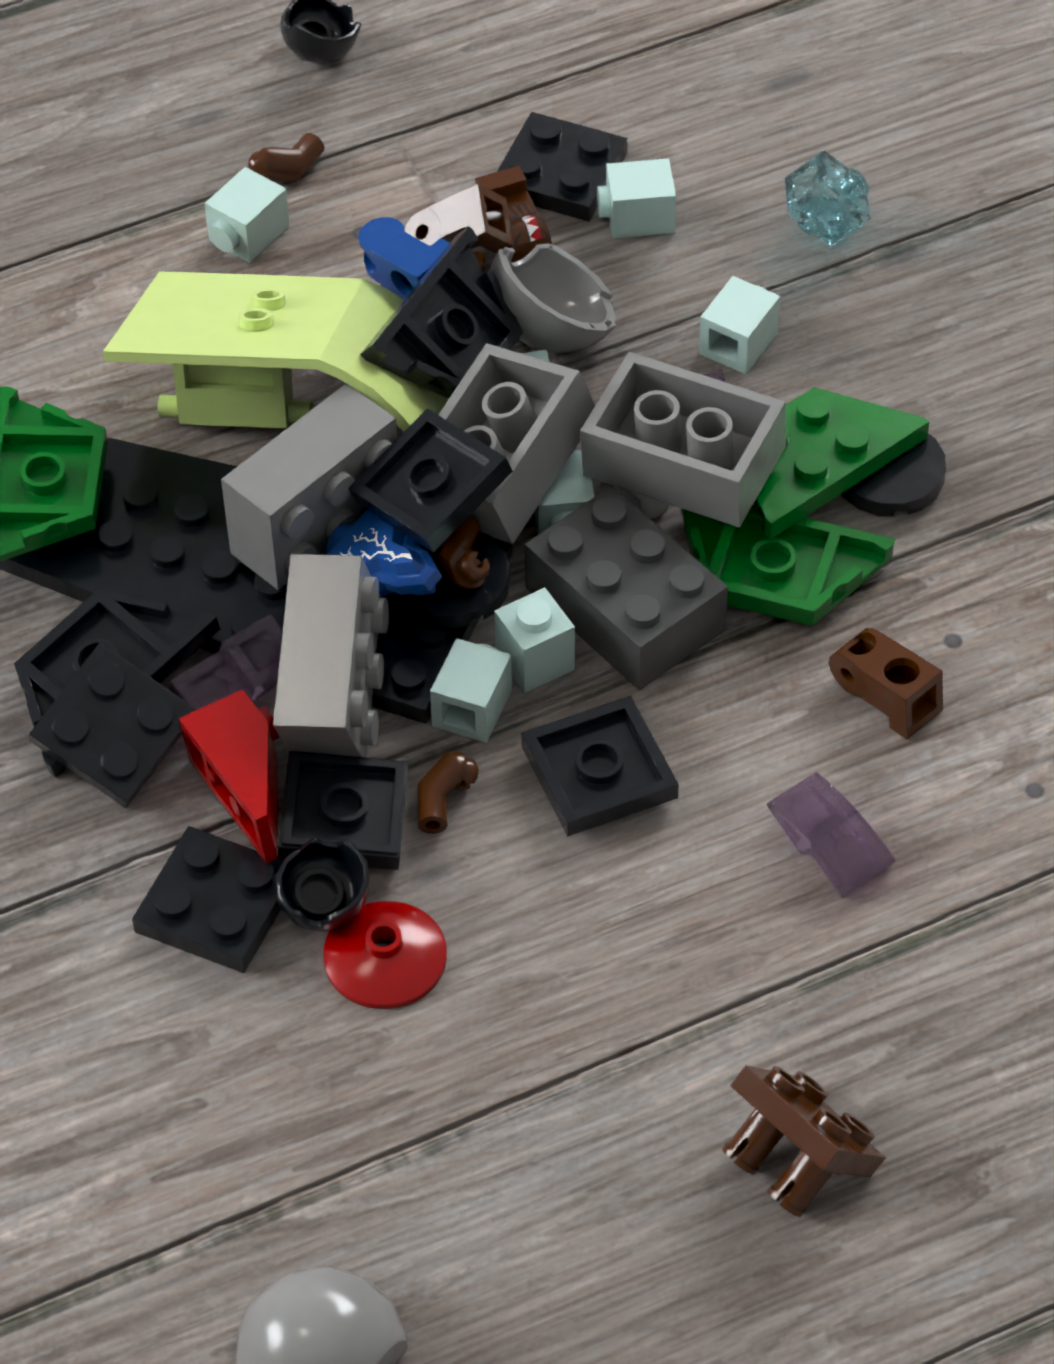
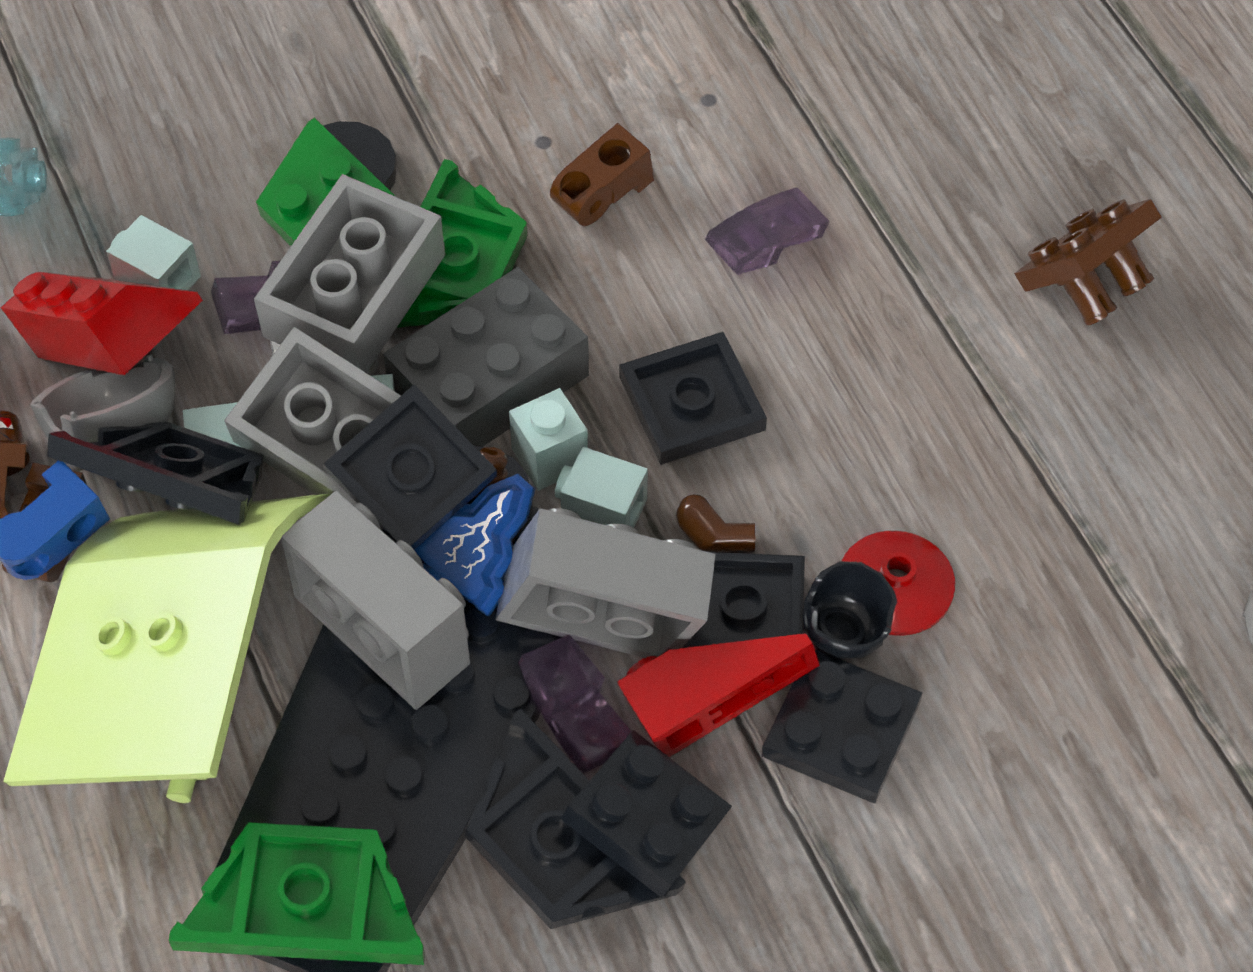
camera: 90 degrees left, 5 degrees up
none -> red slope [0,272,203,375]

